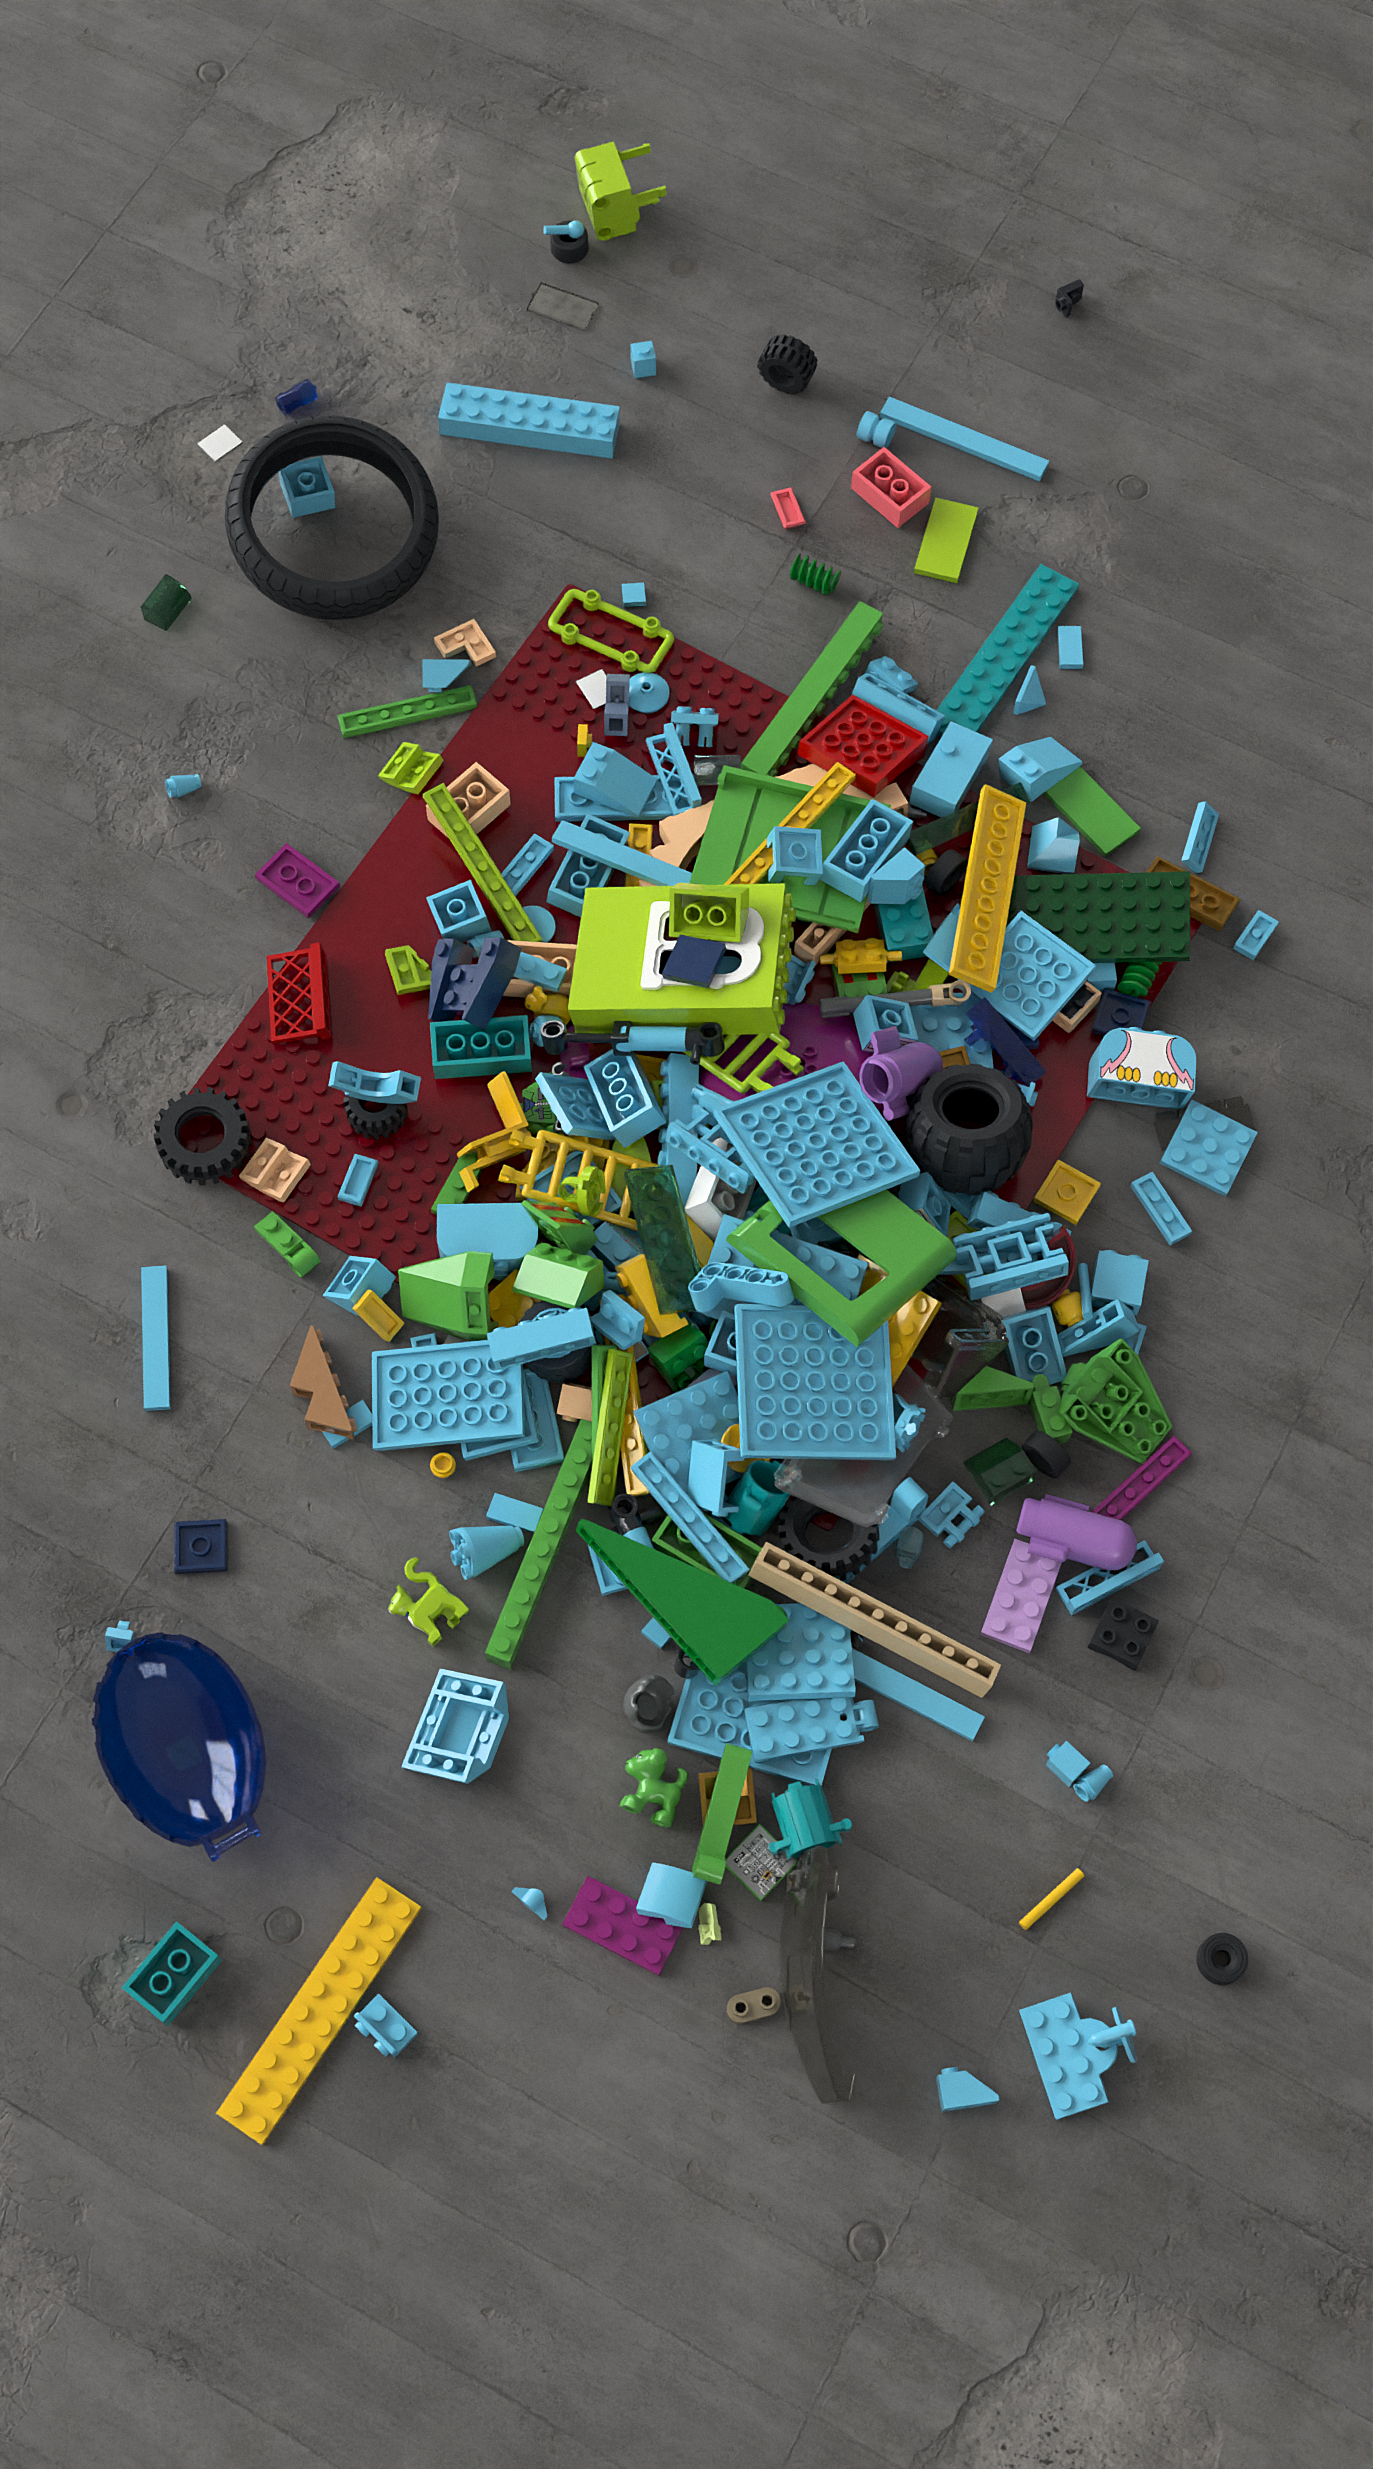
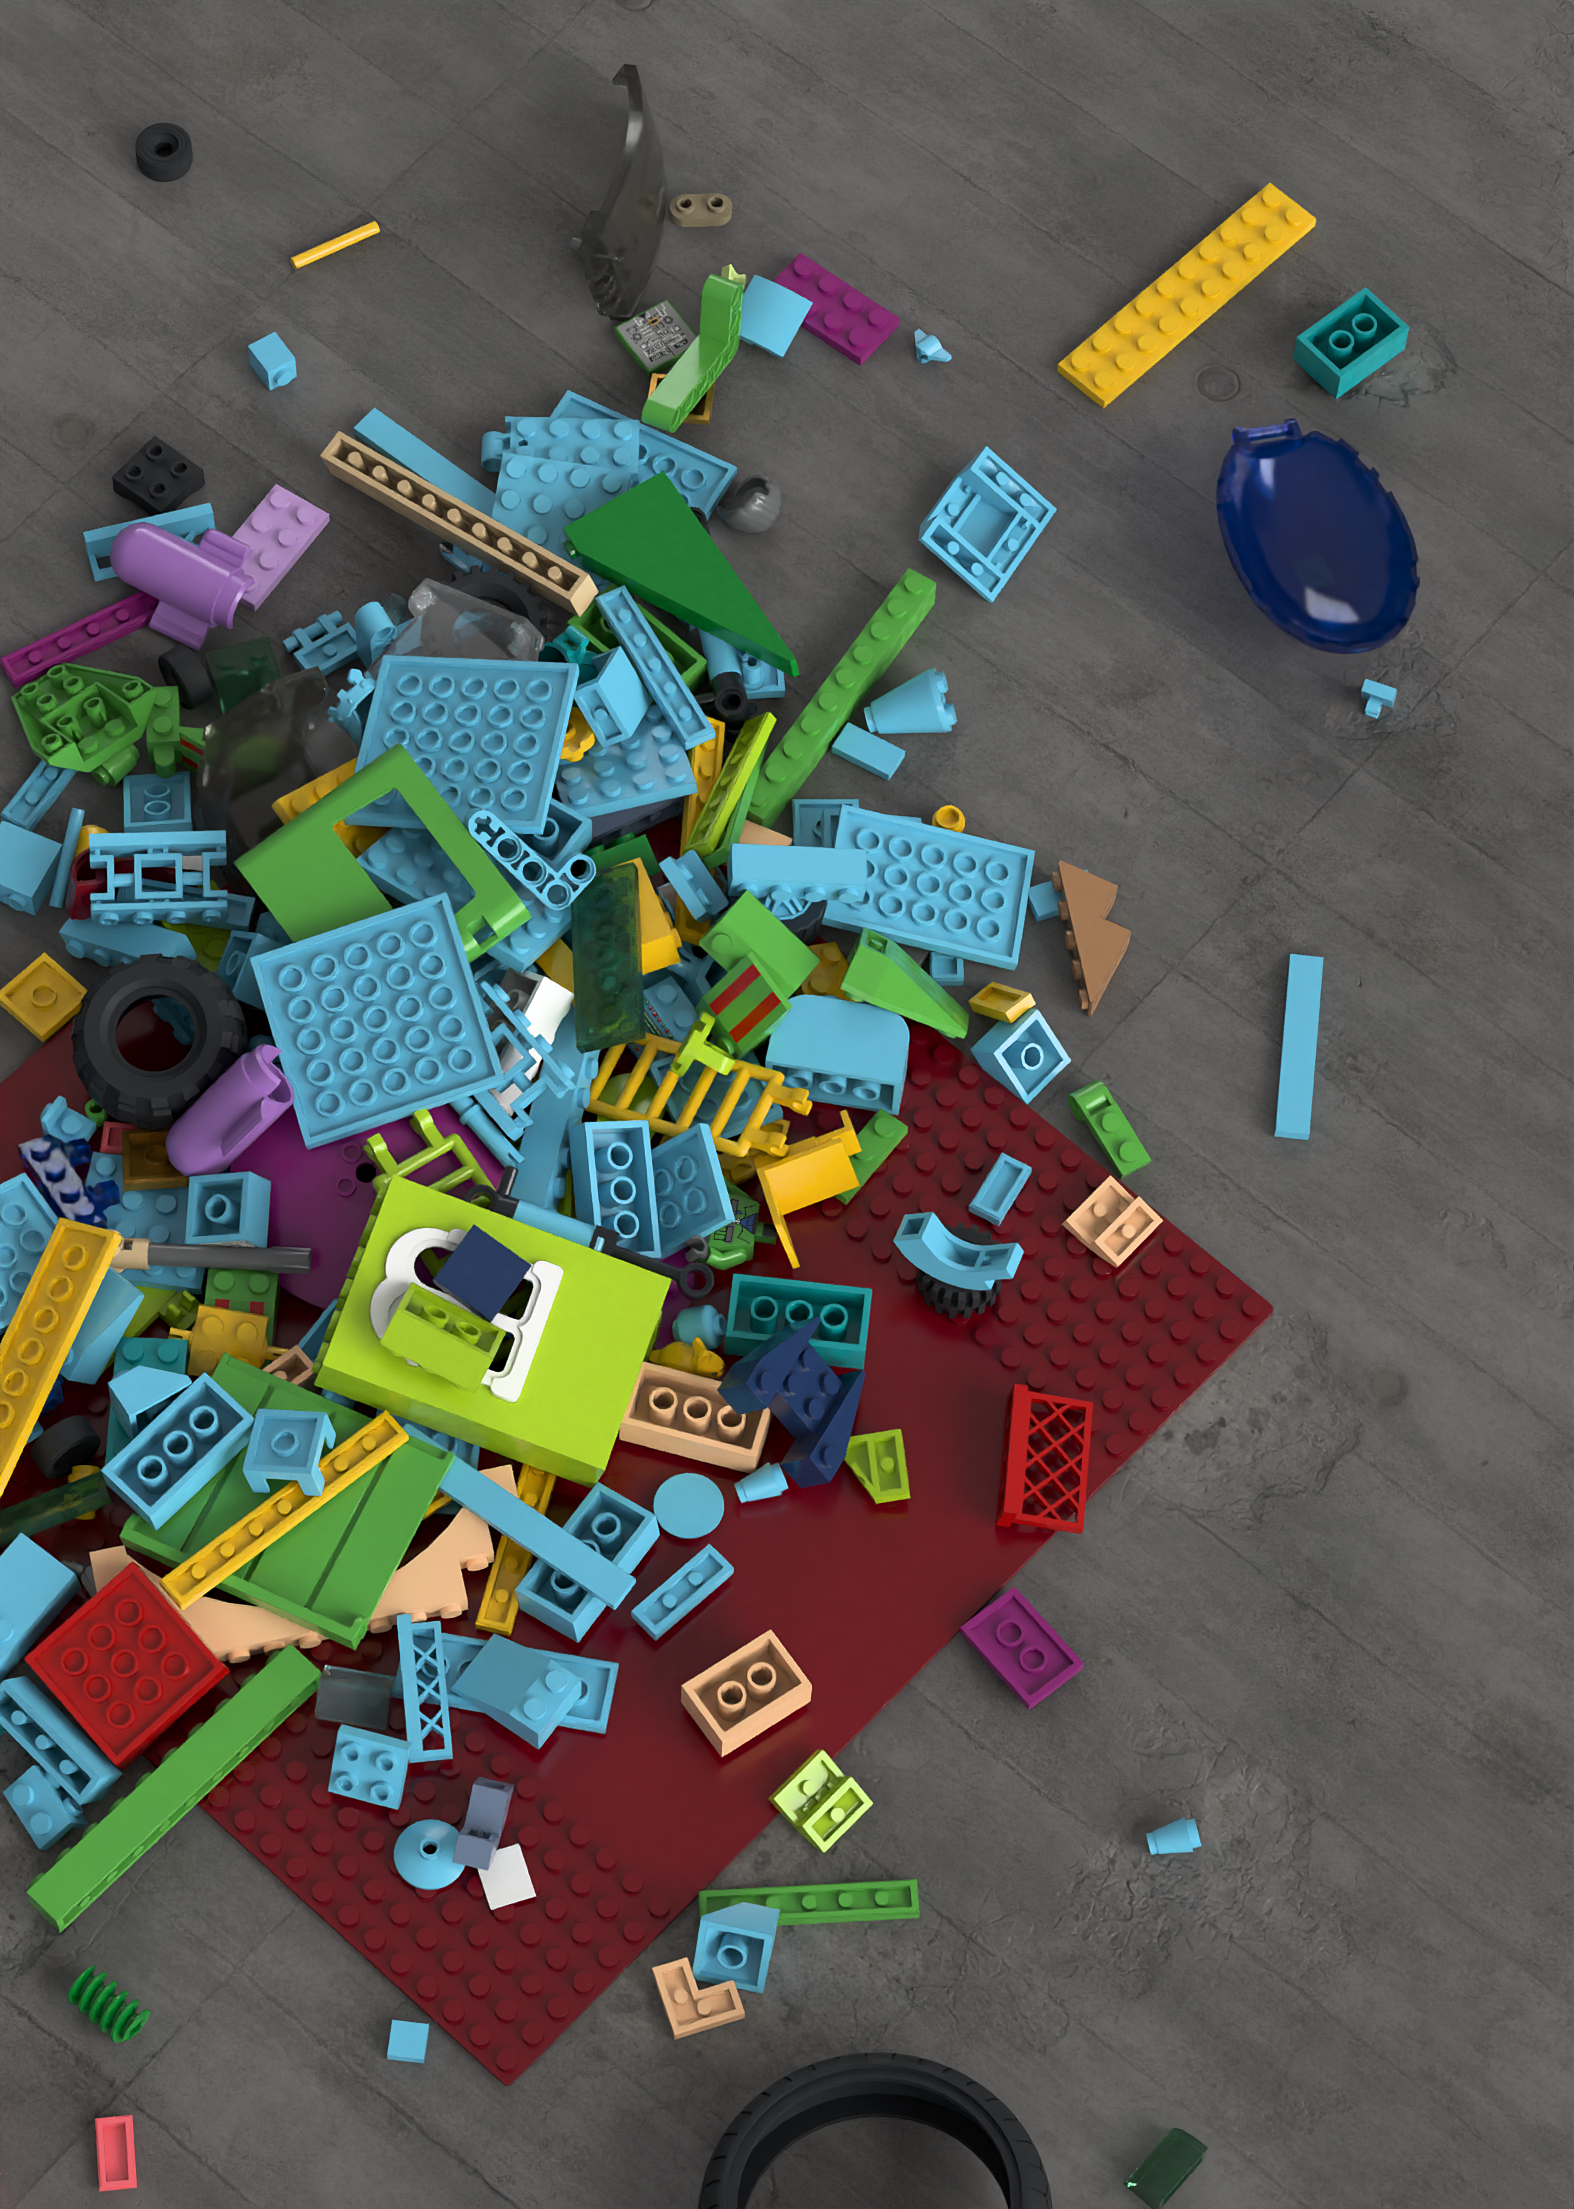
camera: 170 degrees left, 5 degrees down
black tyre [153,1087,252,1185] -> none
dark blue tile [174,1519,227,1574] -> none
medium azure bracket [354,1993,418,2058] -> none
lime animal [388,1557,469,1647] -> none
lime tile [423,783,543,942] -> none
medium azure brick [426,880,492,943] -> none
medium azure plate [513,952,567,993] -> none
lime bar [548,589,674,673] -> none
yellow plate [577,724,592,757] -> none
bright green animal [619,1748,688,1828] -> none
teal container [769,1779,852,1862] -> none
medium azure slope [936,2067,999,2112] -> none
medium azure plate [1019,1992,1137,2120] -> none
medium azure slope [1057,1298,1140,1357] -> none
medium azure cone [1073,1764,1113,1802] -> none

